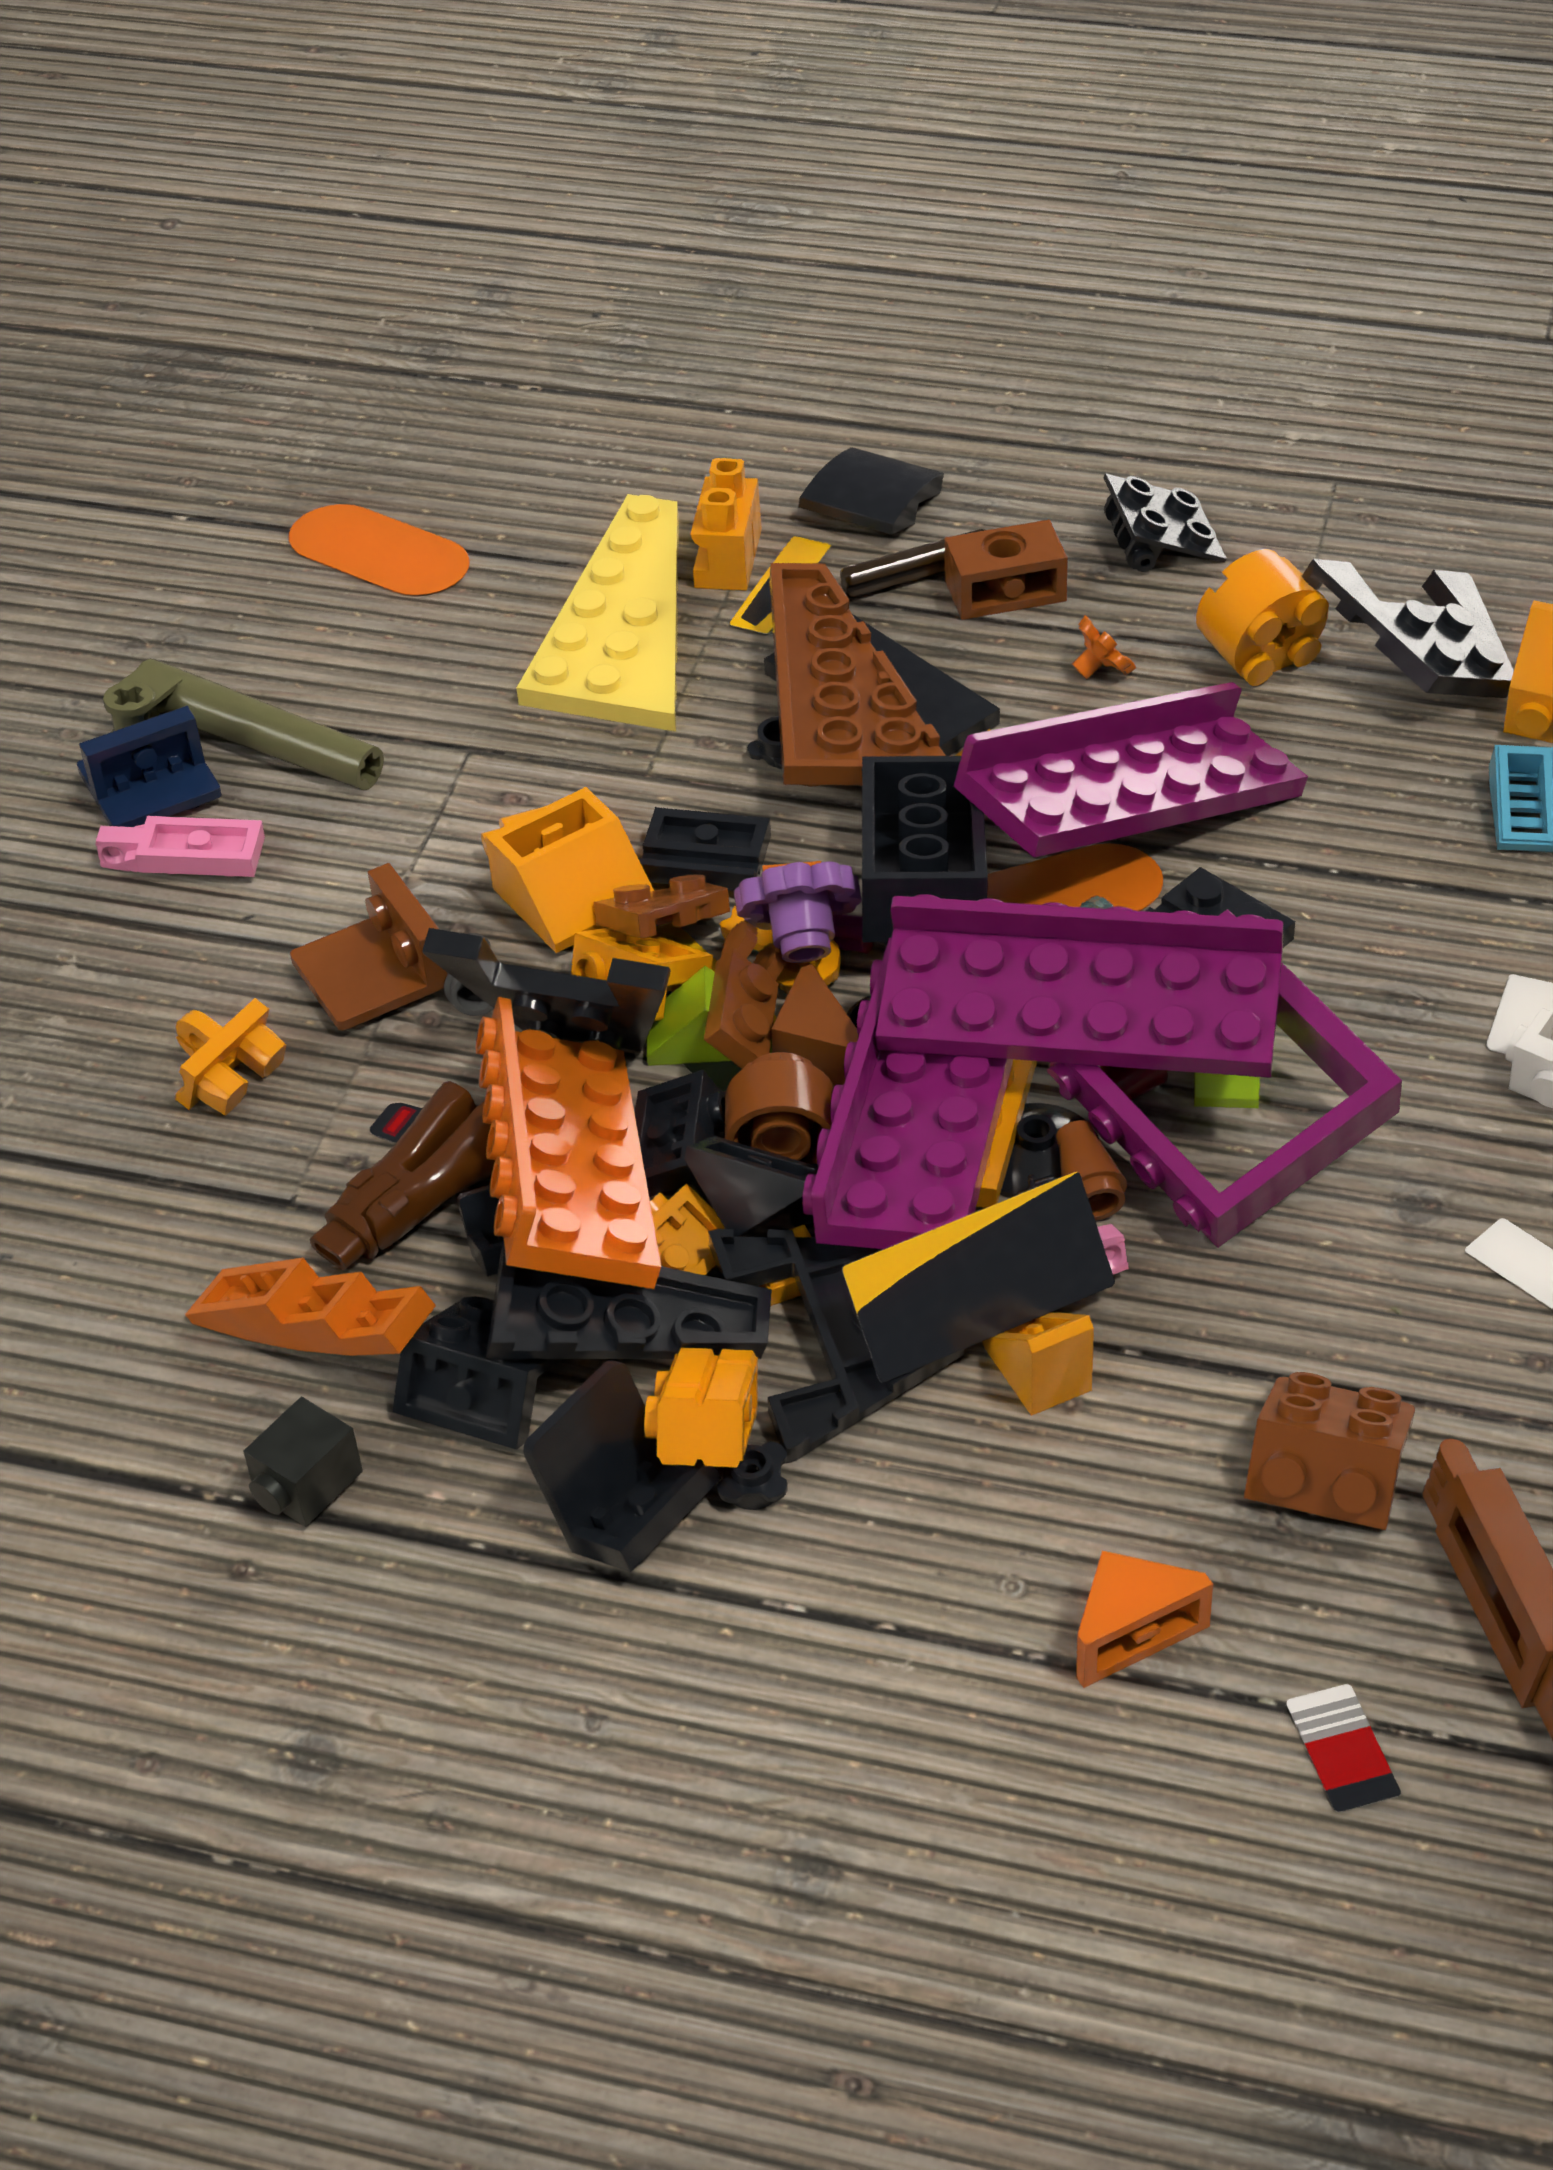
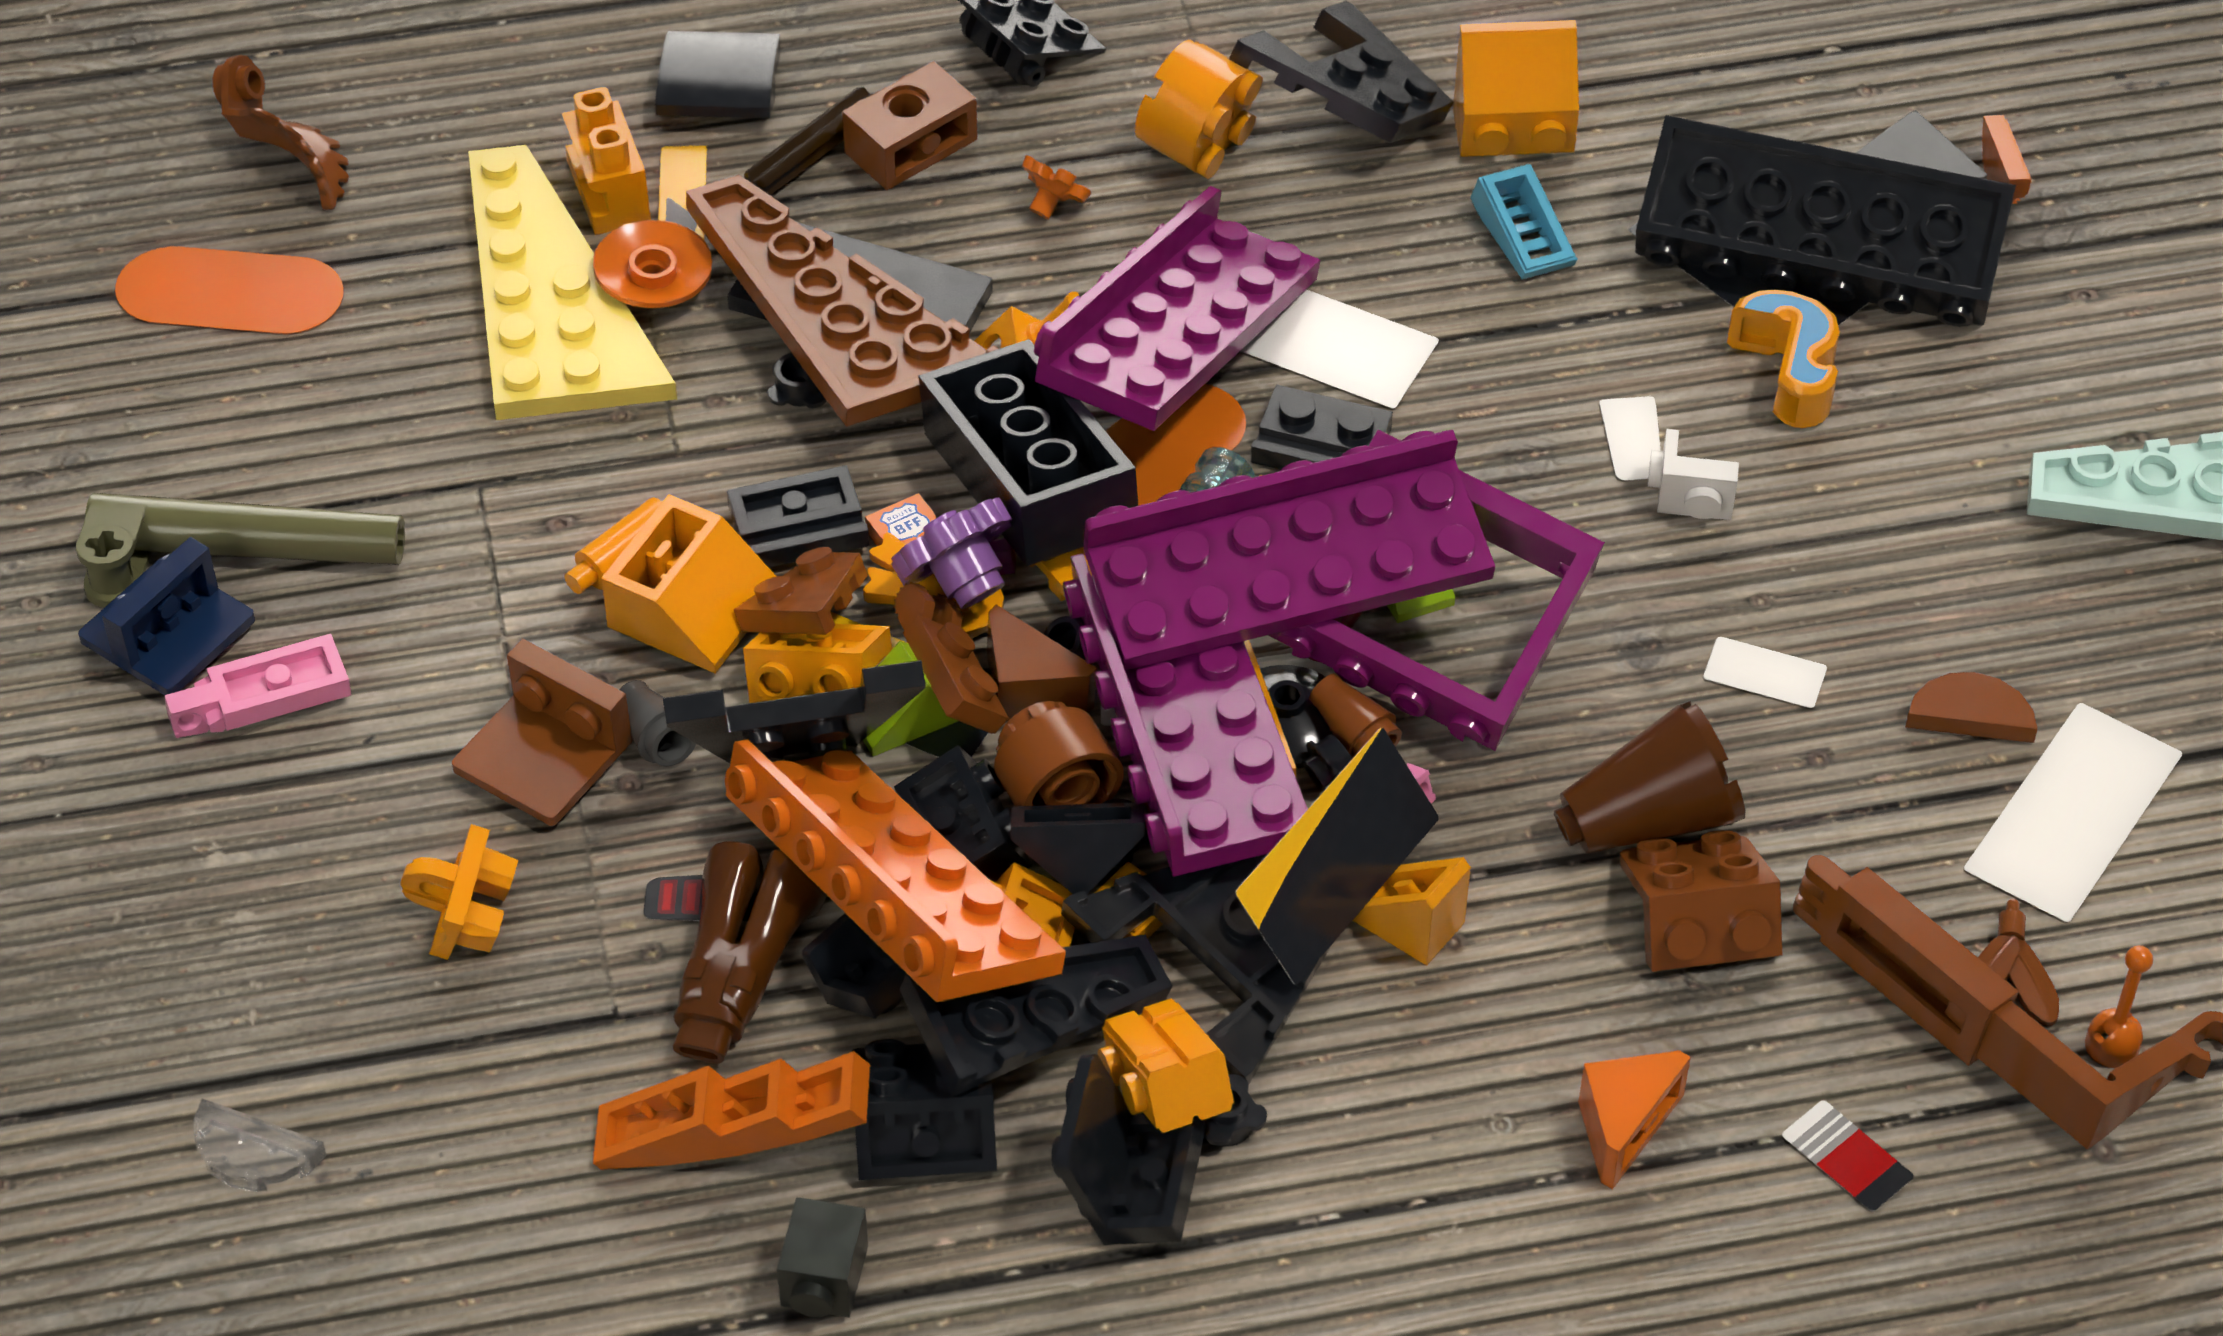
camera: 30 degrees left, 5 degrees up
none -> dark orange plant [213,55,349,210]
none -> orange dish [593,220,712,308]
none -> white sticker [1240,289,1439,409]
none -> reddish brown cone [1554,701,1745,853]

